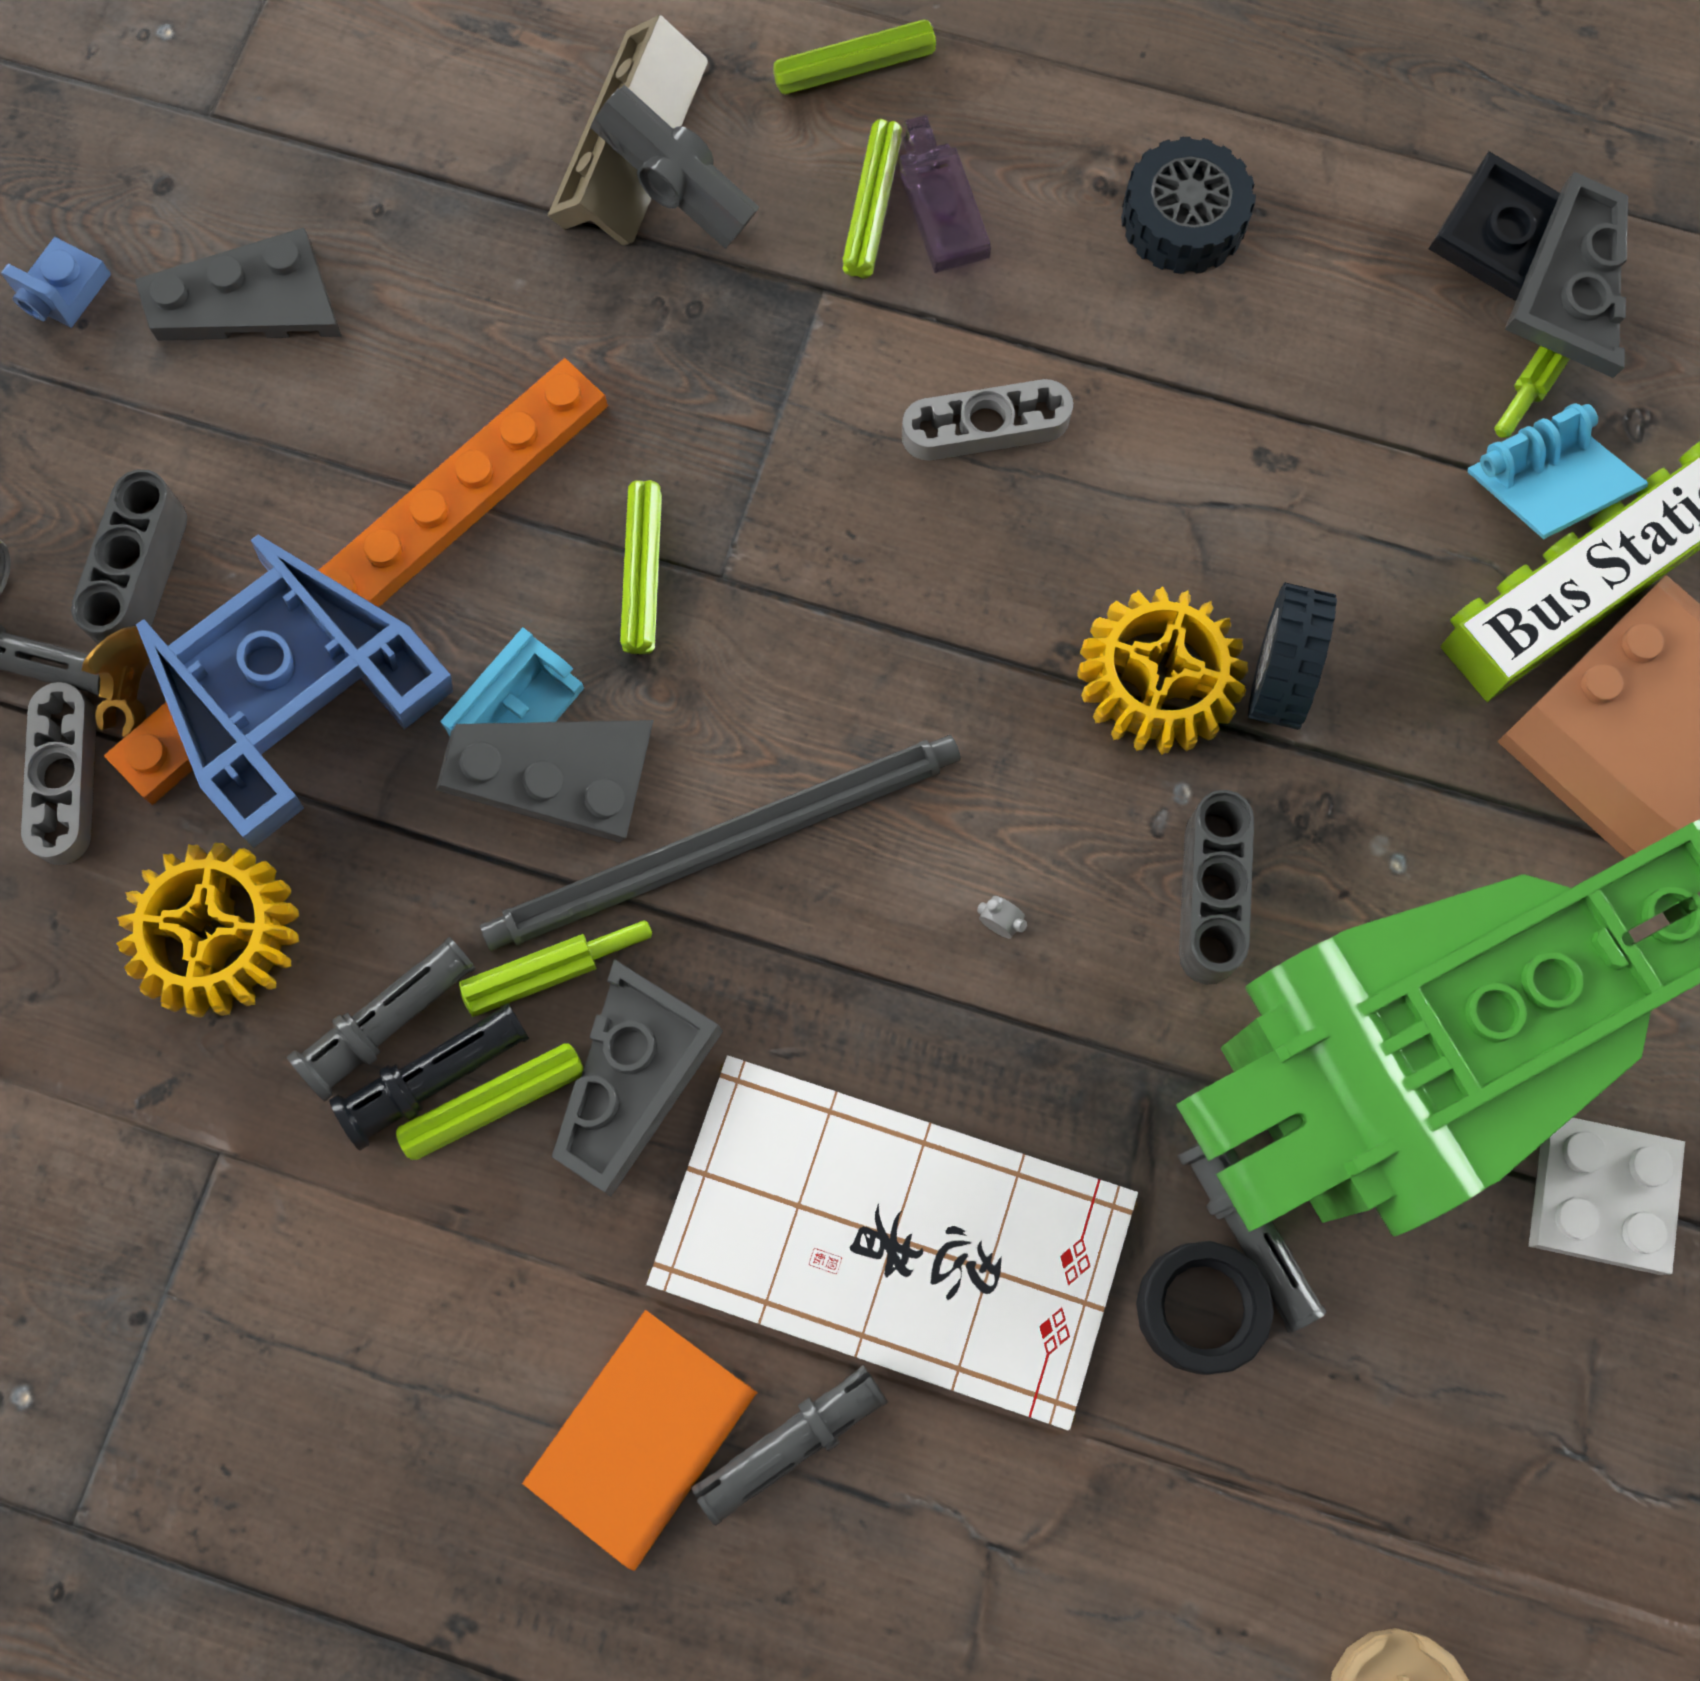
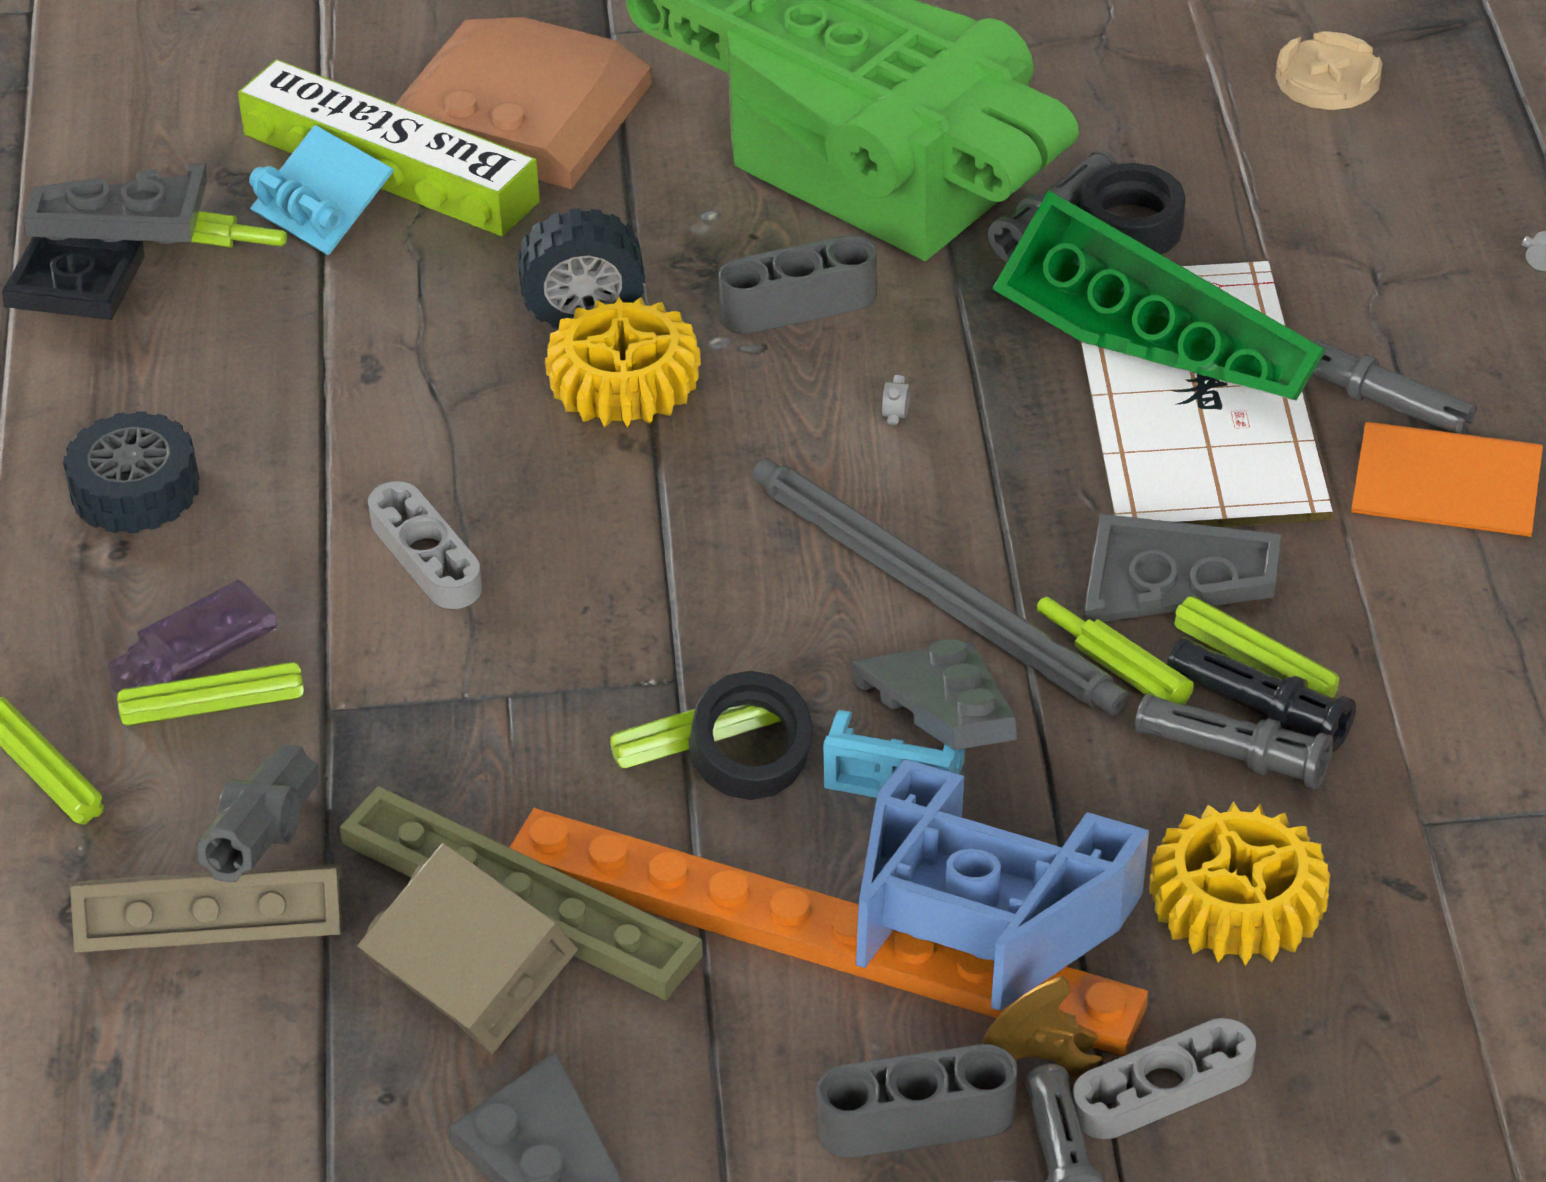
camera: 110 degrees left, 30 degrees down
none -> olive plate [339,786,703,1001]
none -> dark tan panel [357,843,578,1055]
none -> black tyre [688,670,813,800]
none -> green wedge [992,190,1326,401]

